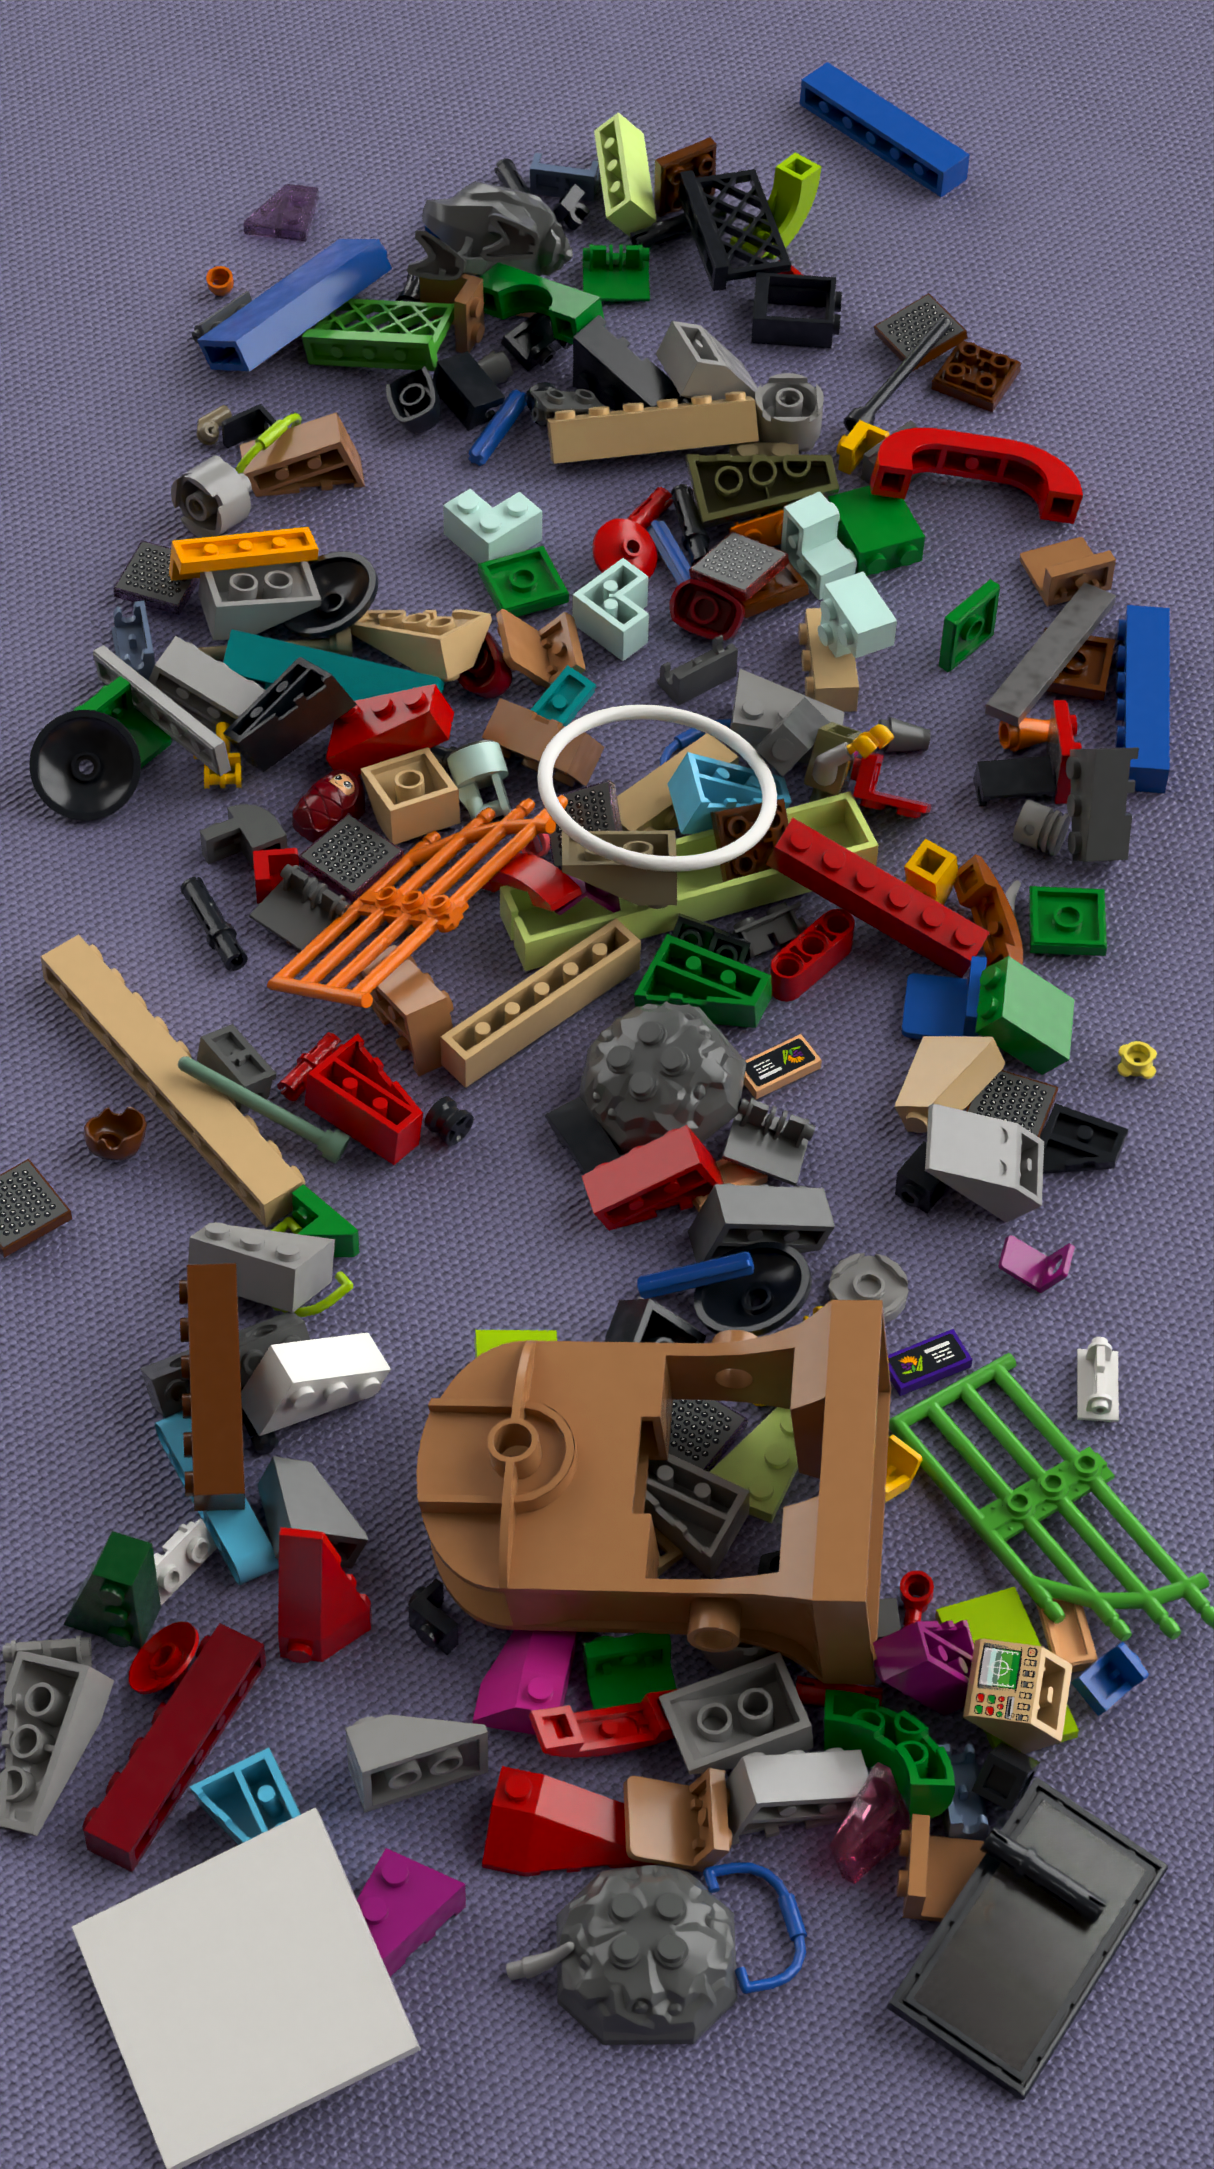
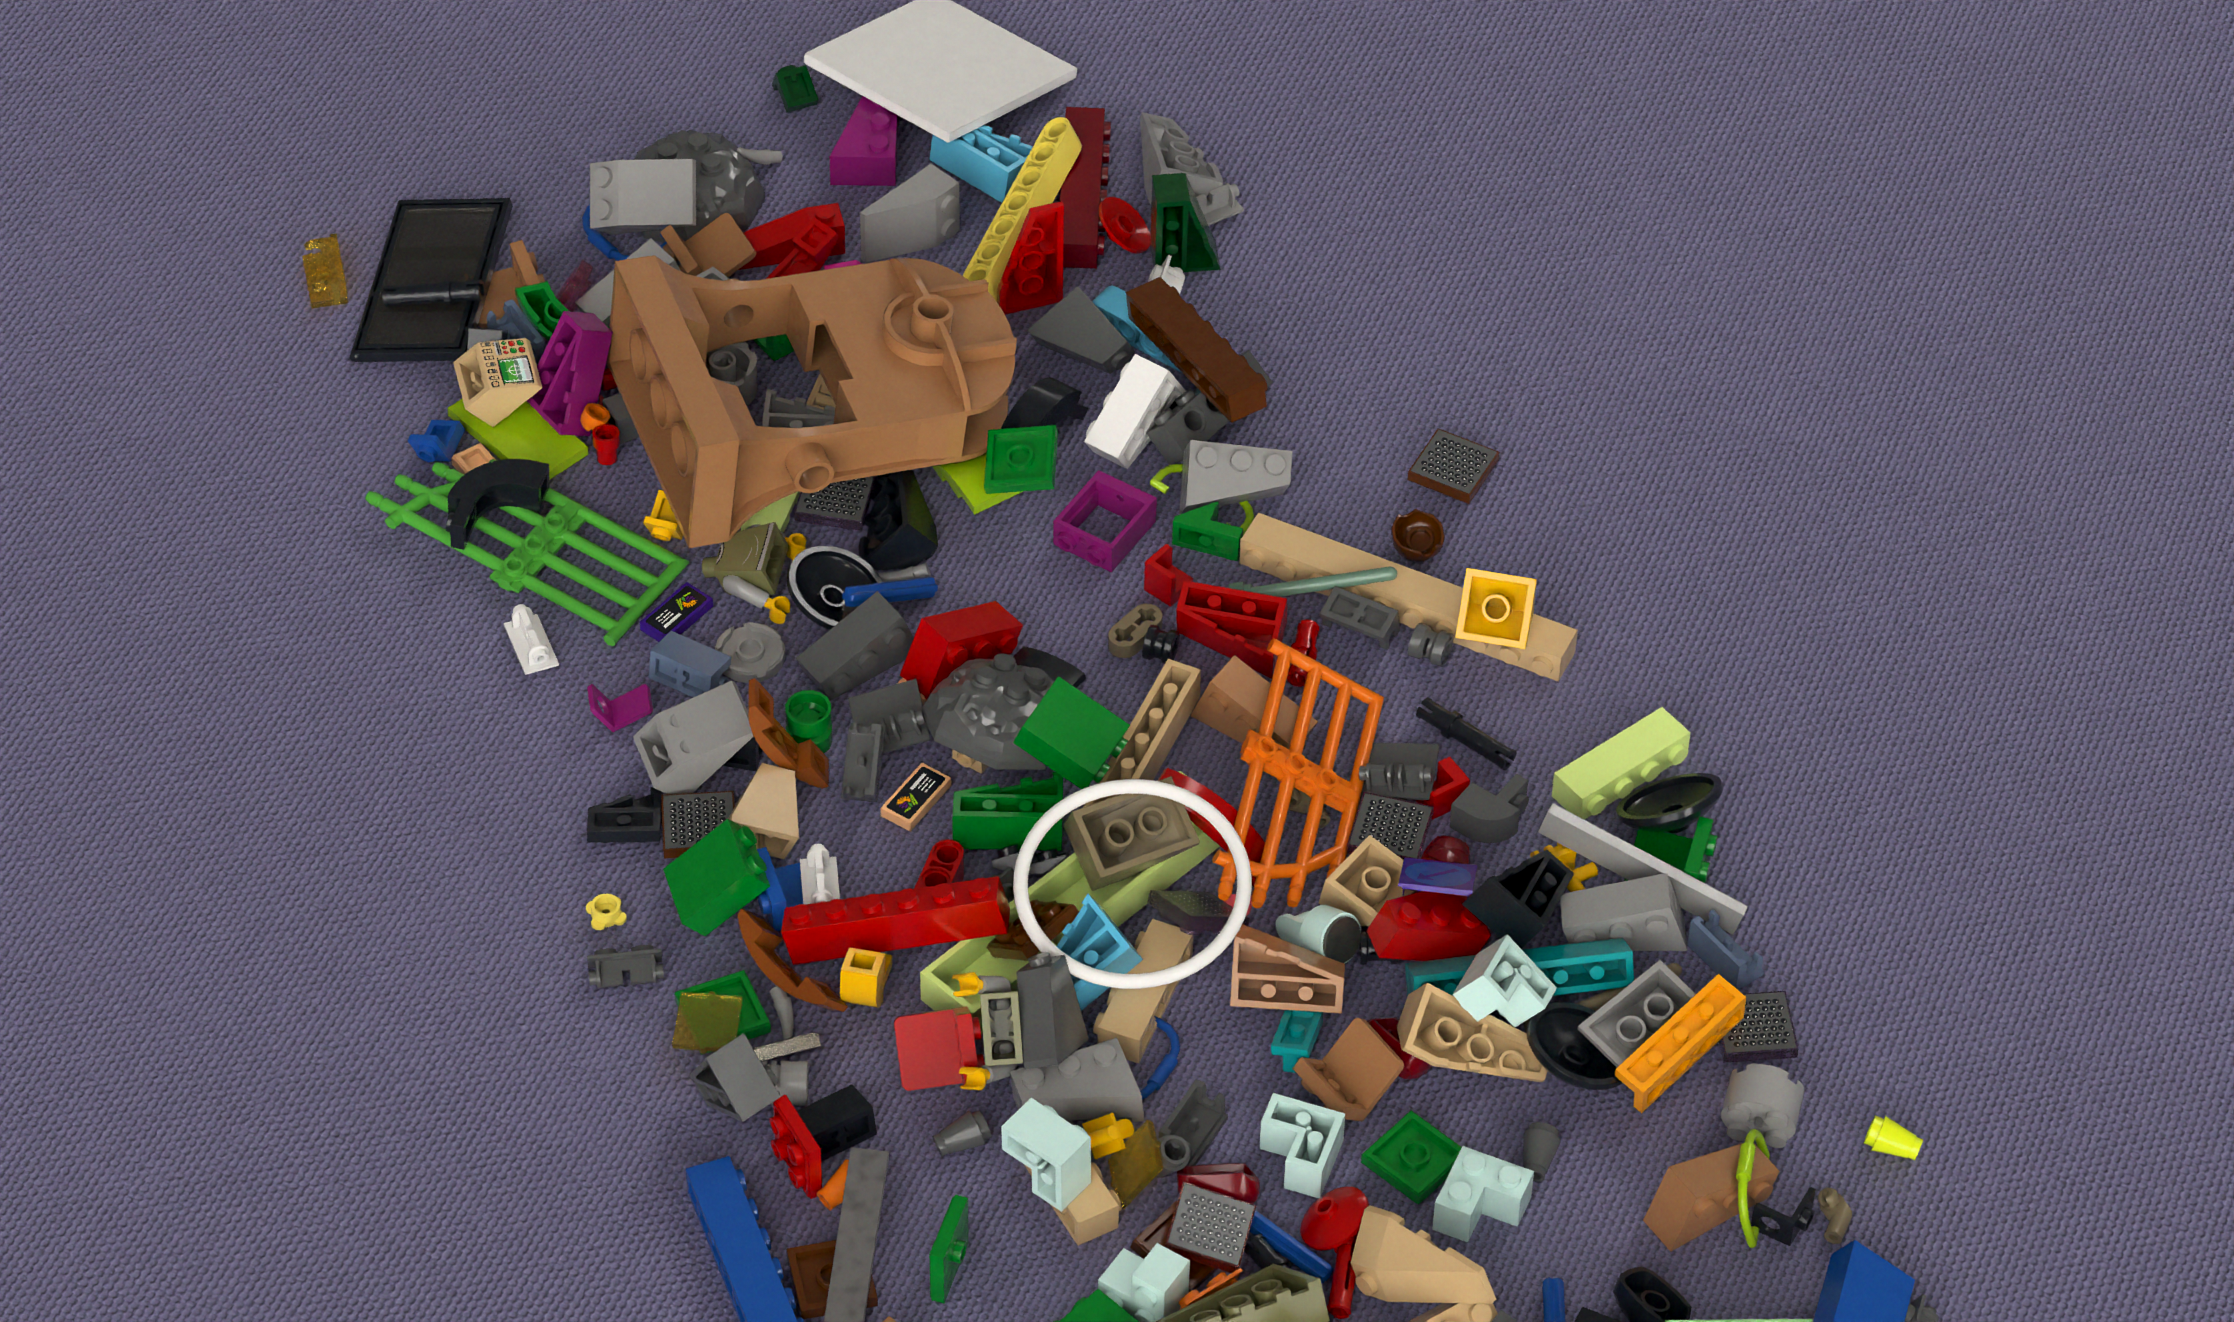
camera: 155 degrees right, 5 degrees down
none -> clear yellow hinge [302,234,348,309]
none -> black arch [446,459,549,550]
none -> orange hinge [580,403,610,431]
none -> dark grey hinge [587,945,664,989]
none -> light grey slope [590,159,696,235]
none -> sand blue hinge [648,631,732,697]
none -> clear yellow piece [672,991,743,1054]
none -> dark orange slope [748,678,829,789]
none -> clear smoke tile [753,1032,821,1063]
none -> dark green bracket [772,65,819,113]
none -> green wheel [785,690,832,753]
none -> white hinge [800,844,840,905]
none -> dark grey hinge [841,723,885,802]
none -> light yellow beam [963,117,1082,302]
none -> green plate [984,425,1058,494]
none -> black arch [1001,377,1089,429]
none -> green brick [1013,676,1130,789]
none -> magenta window [1053,470,1157,572]
none -> yellow arm [1082,1113,1134,1159]
none -> dark tan beam [1108,603,1163,658]
none -> clear yellow piece [1108,1120,1164,1209]
none -> red panel [1144,544,1193,607]
none -> dark grey cone [1148,1135,1190,1178]
none -> tan wedge [1350,1205,1497,1304]
none -> piece [1398,857,1478,899]
none -> dark grey wheel [1408,623,1454,667]
none -> light aqua brick [1452,934,1557,1027]
none -> yellow slope [1455,568,1537,649]
none -> dark grey cone [1523,1122,1561,1182]
none -> yellowish green brick [1552,707,1691,820]
none -> neon yellow cone [1864,1115,1923,1160]

